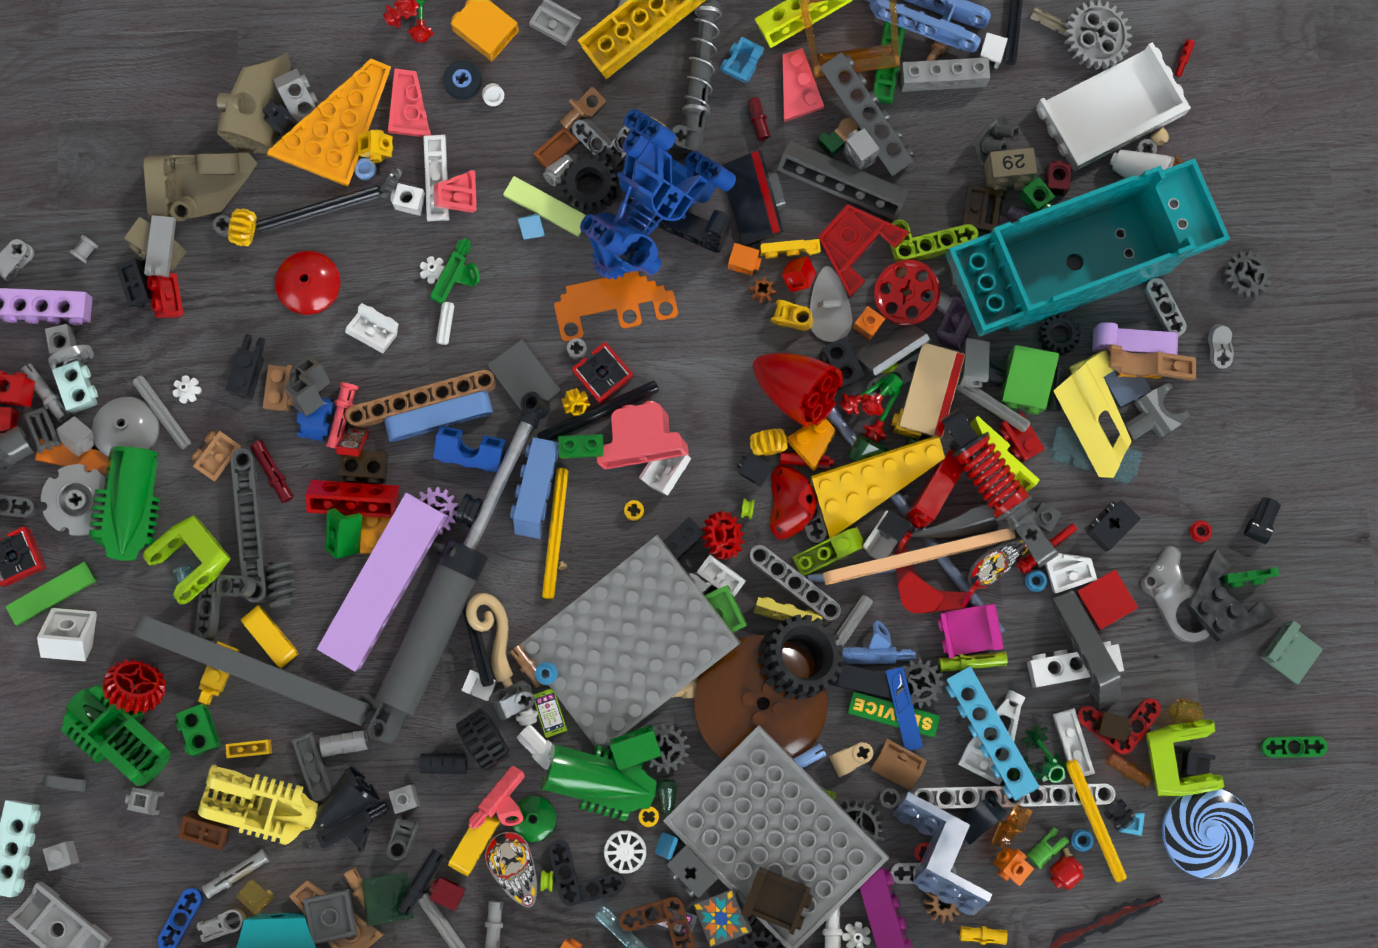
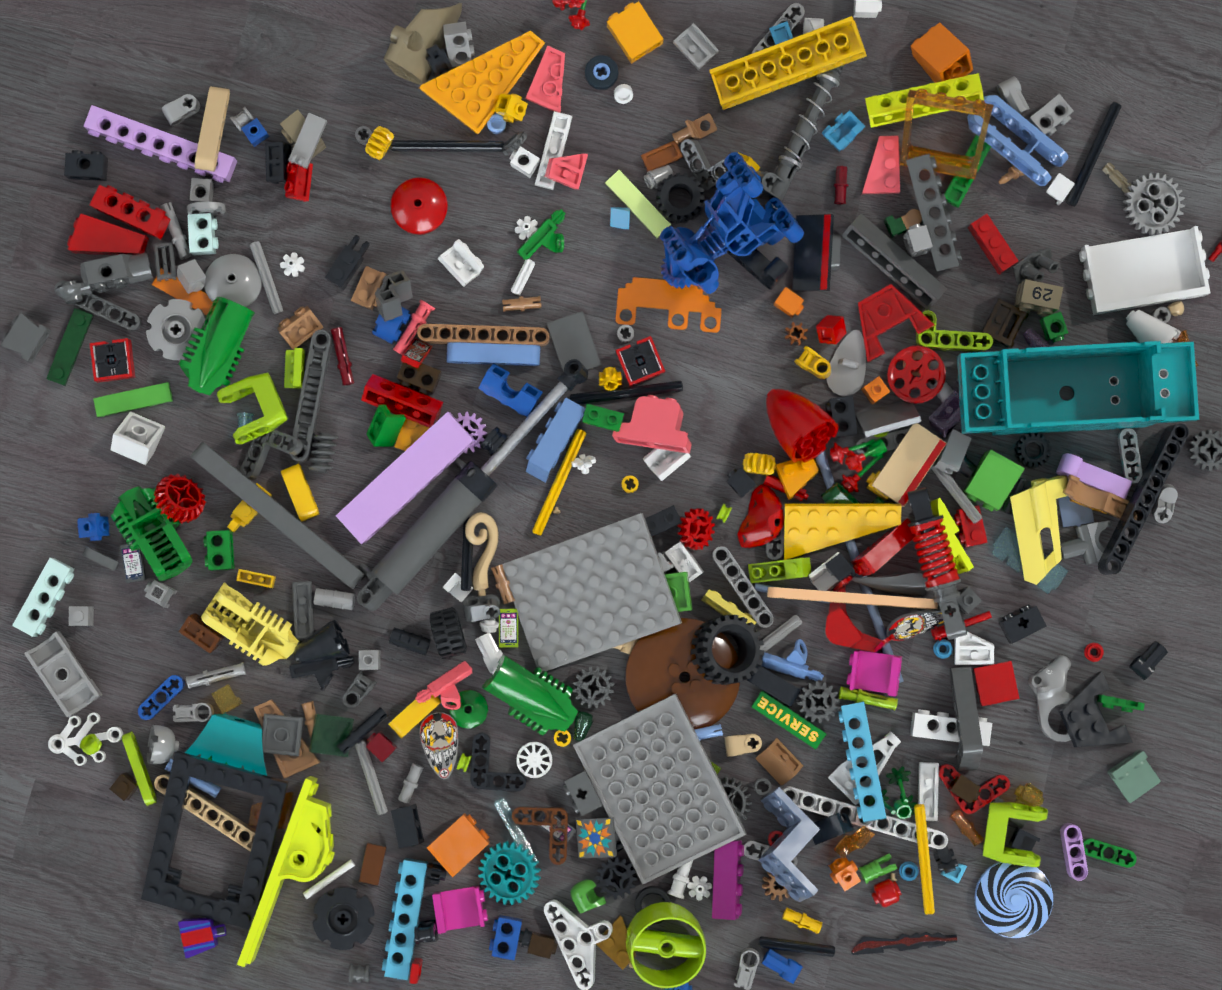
camera: 20 degrees right, 5 degrees up
dark tan panel [144,152,258,221] -> none
dark azure plate [535,662,558,685] -> none
green panel [609,725,661,770] -> none
dark azure slope [655,832,678,860] -> none
dark brown panel [741,867,813,935] -> none
yellow hinge [759,239,821,259] -> none
blue sticker [886,667,923,751] -> none
light grey brick [900,57,990,92] -> none
dark red brick [1045,161,1071,195] -> none
none -> blue brick [78,513,110,541]
none -> tile [120,544,146,583]
none -> tan beam [195,86,230,172]
none -> blue plate [241,118,270,147]
none -> lime bracket [284,348,305,389]
none -> medium nougat pin [502,296,541,312]
none -> white plant [571,454,596,474]
none -> red brick [968,214,1019,275]
none -> lavender beam [1060,823,1088,881]
none -> black beam [1098,423,1189,575]

